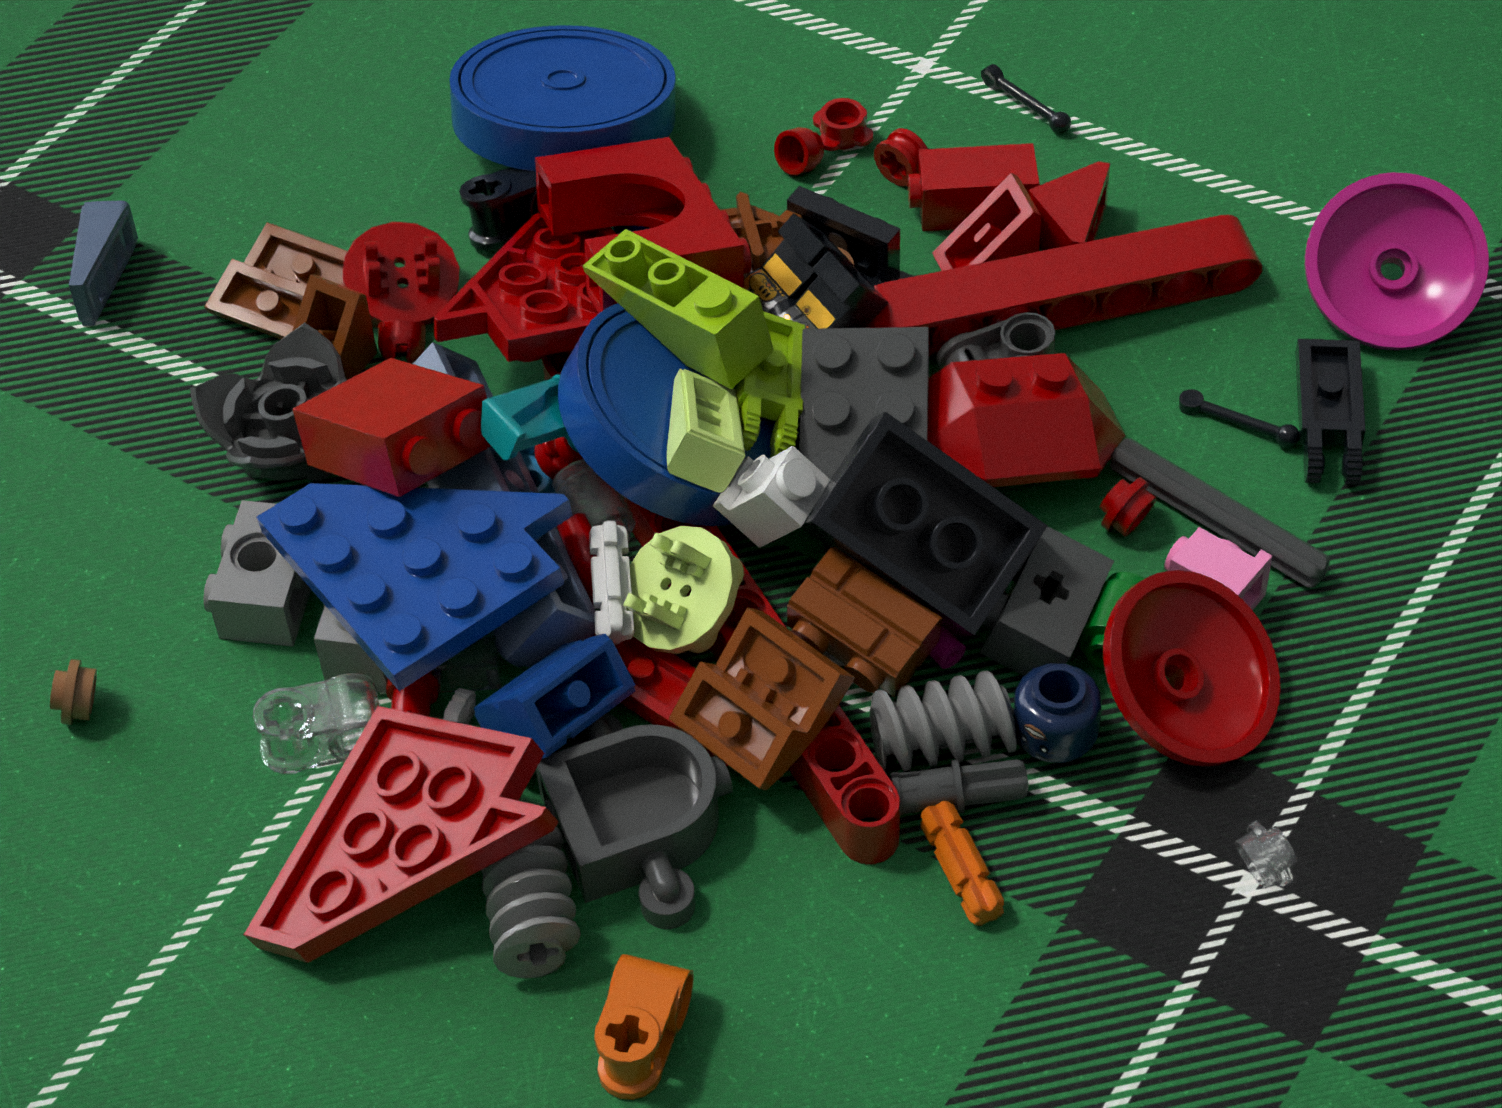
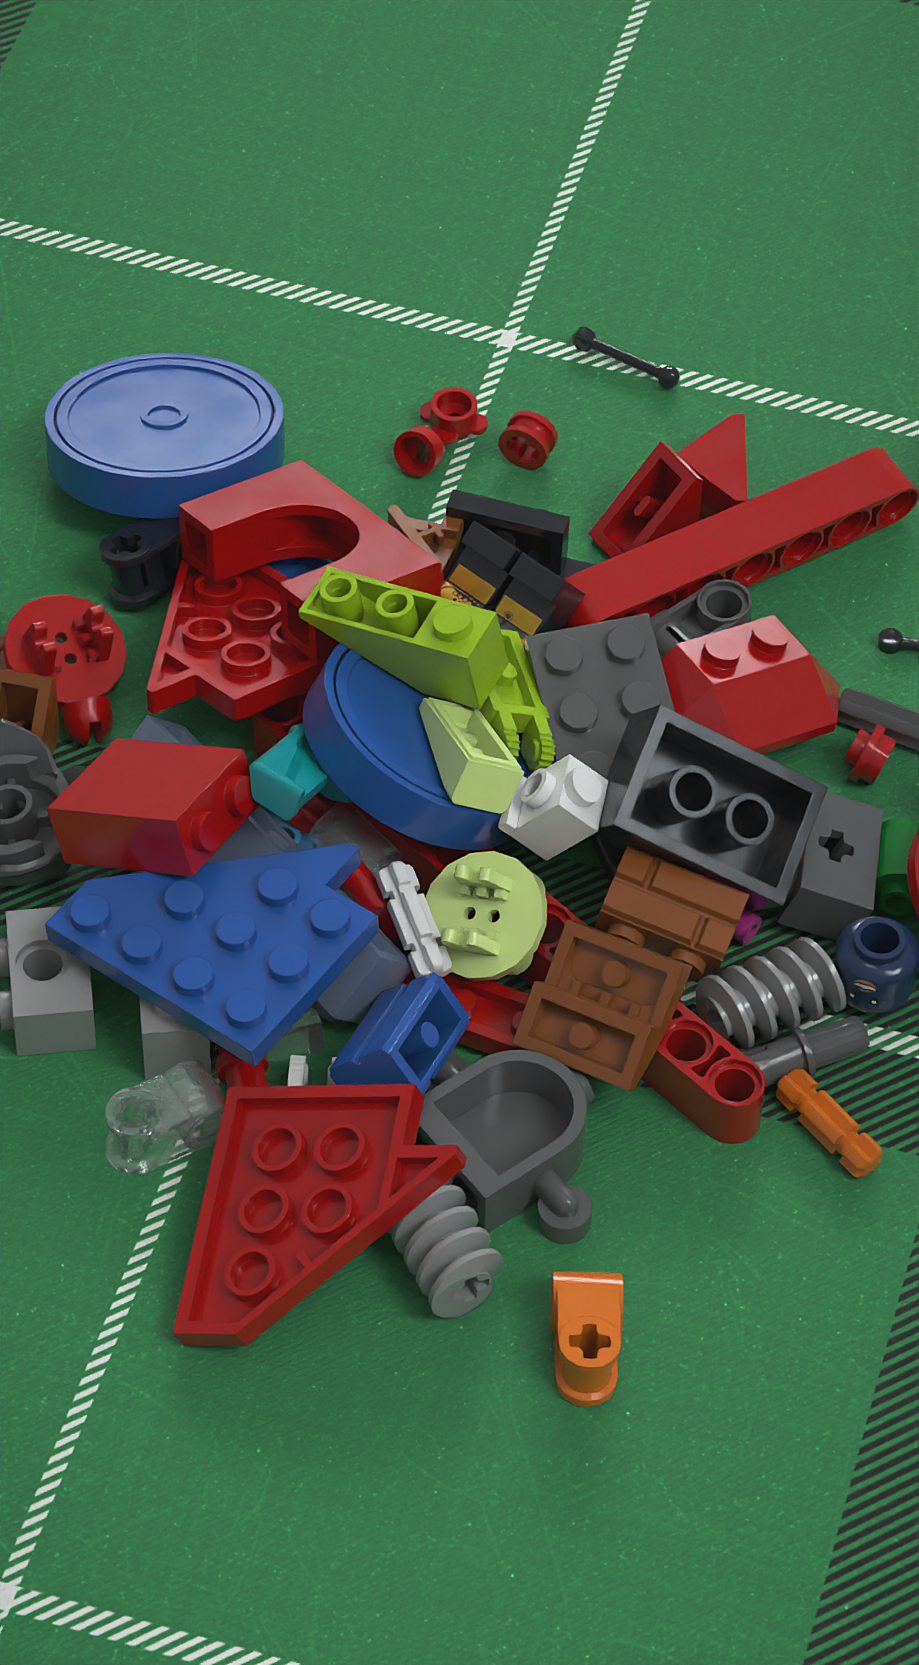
camera: 20 degrees left, 0 degrees up
red brick [908,143,1040,231] -> none

